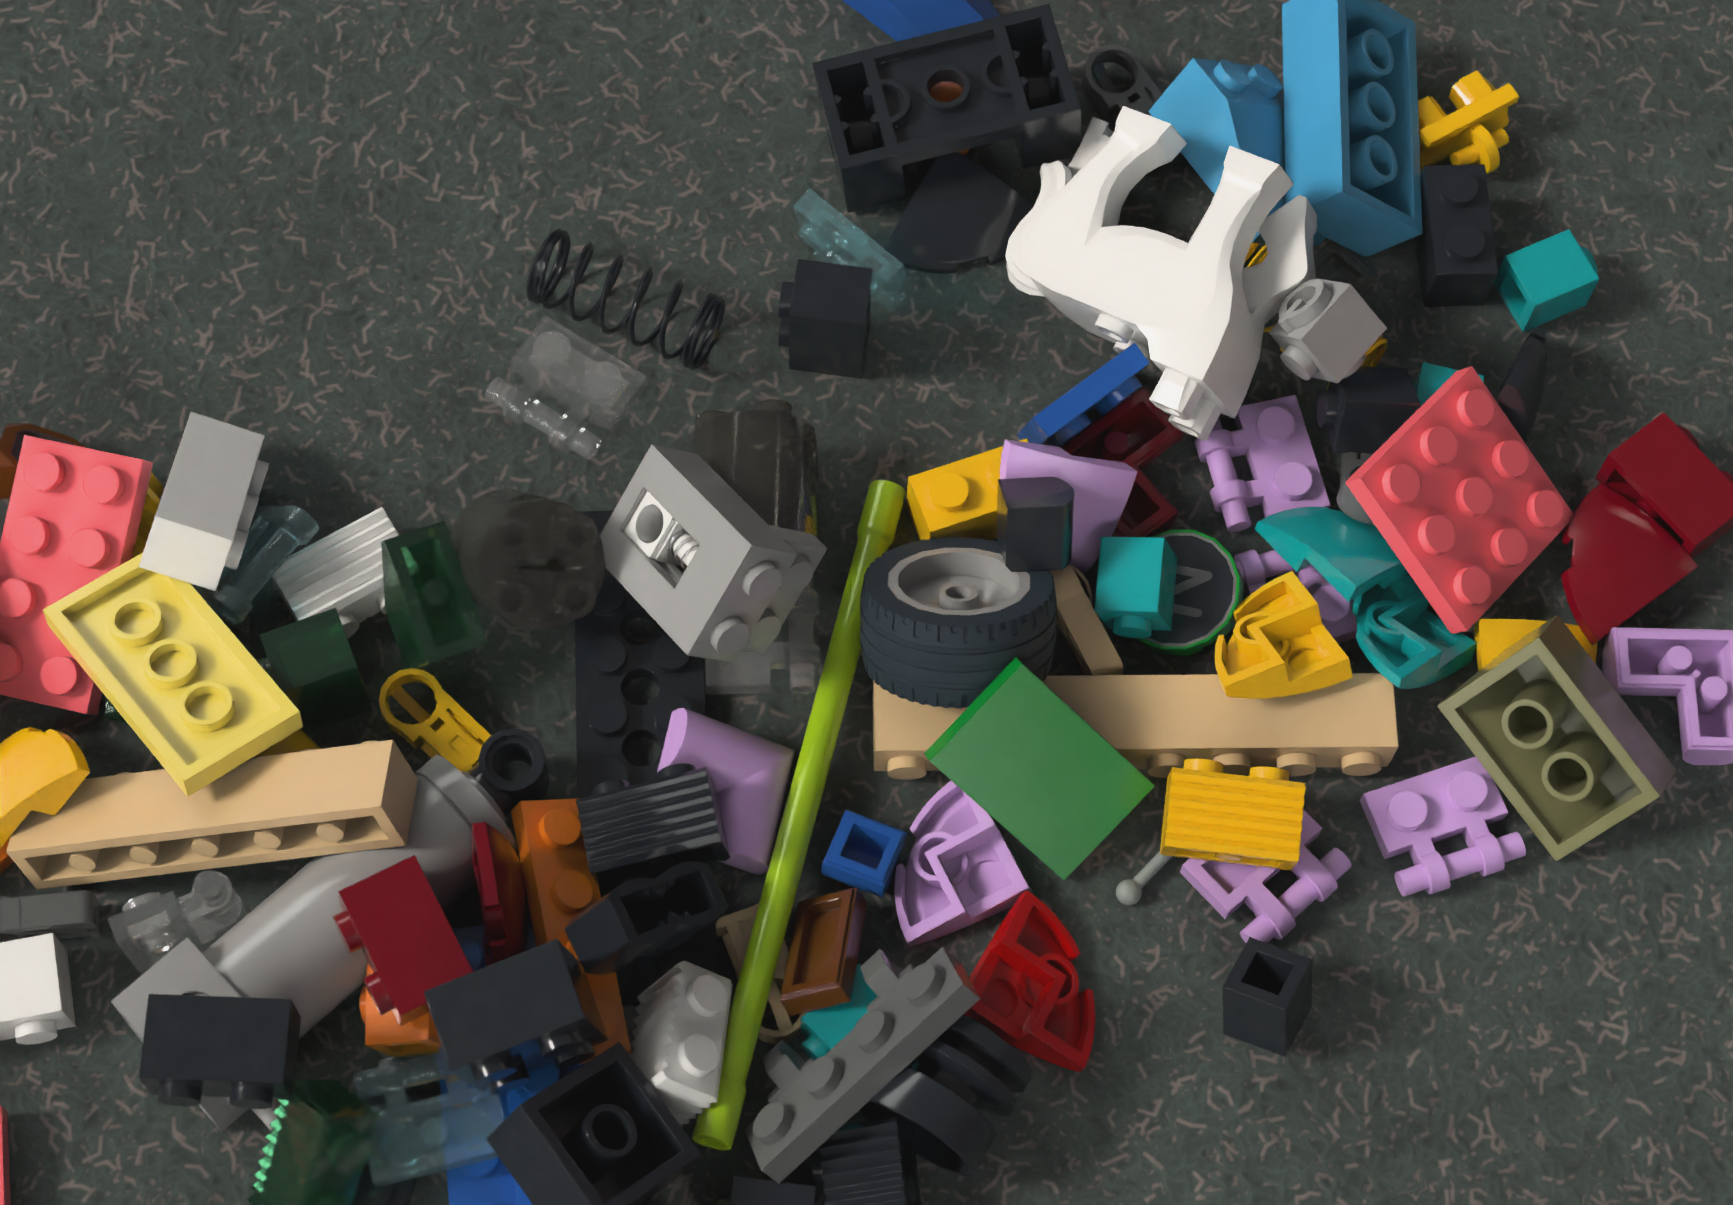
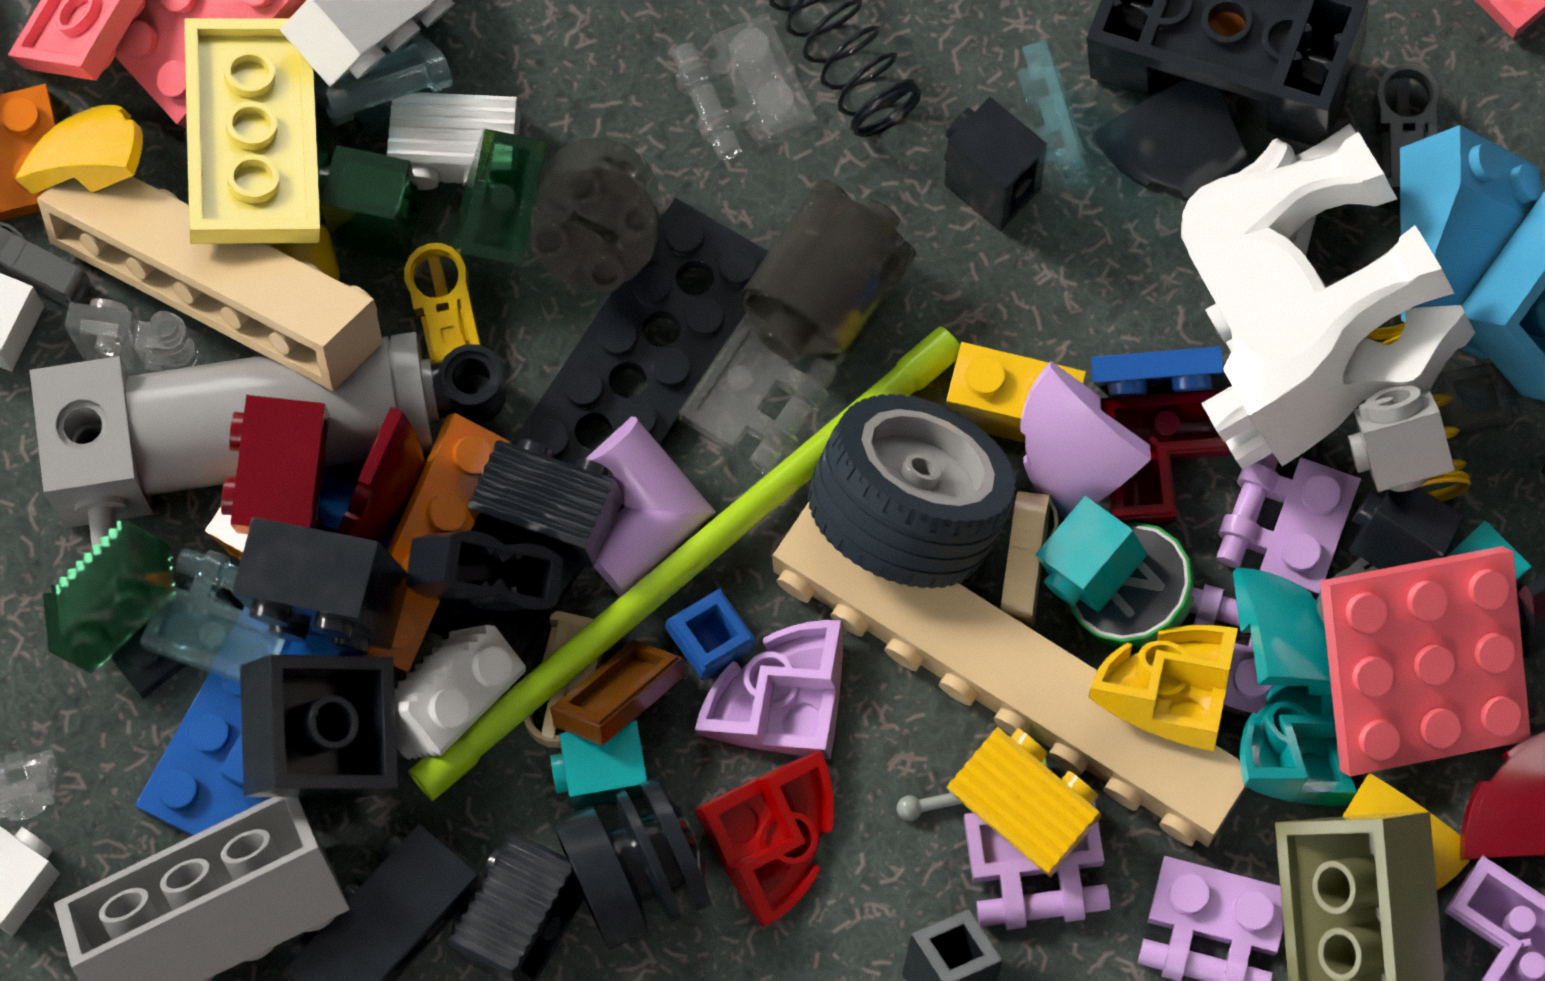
camera: 40 degrees right, 5 degrees up
black brick [139,994,301,1109] -> none
light grey brick [591,444,827,663] -> none
dark grey hinge [744,947,980,1183] -> none
green tile [924,657,1155,880] -> none
black piece [996,477,1074,572] -> none

